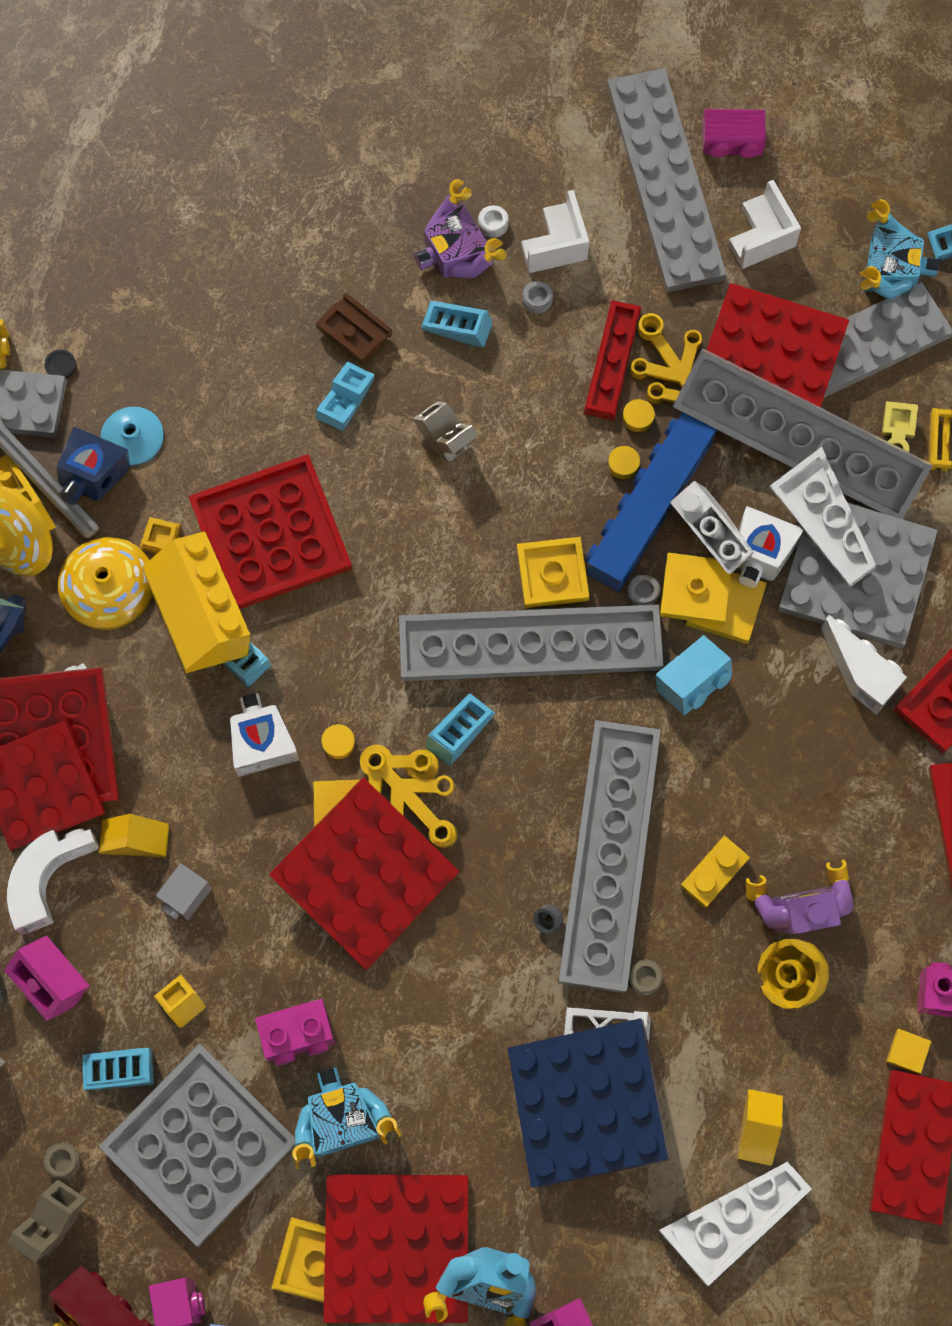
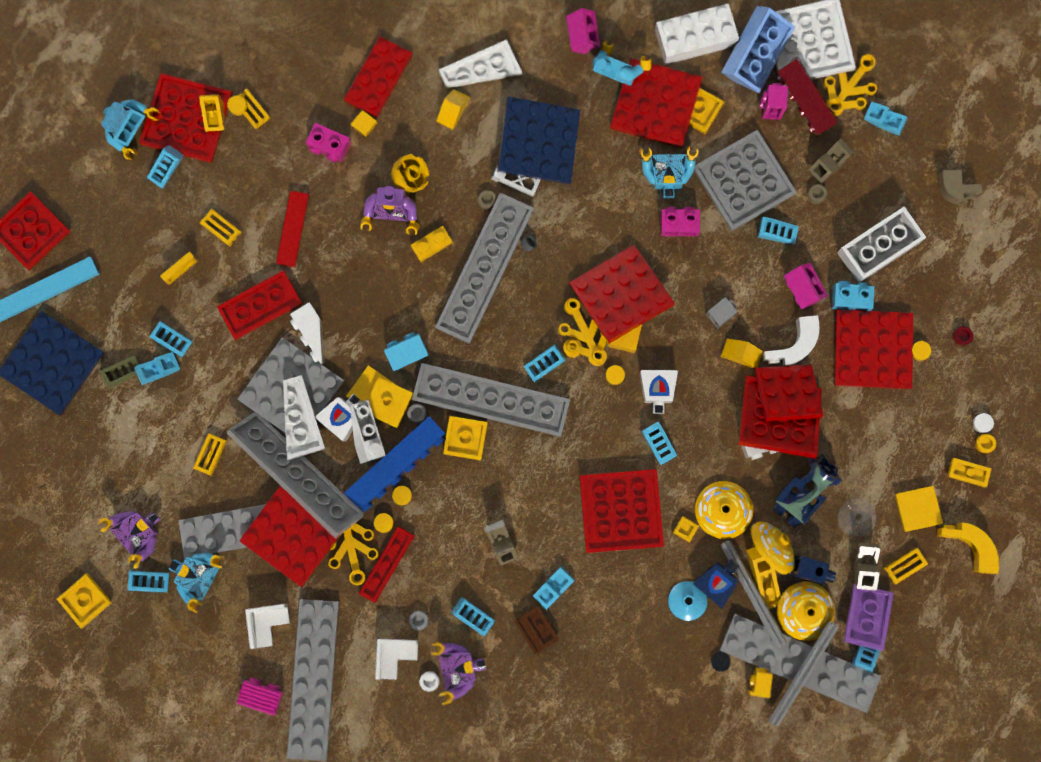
camera: 160 degrees left, 10 degrees up
yellow slope [142,531,250,673] -> none
yellow slope [154,974,206,1028] -> none
light yellow plate [882,401,918,452] -> none

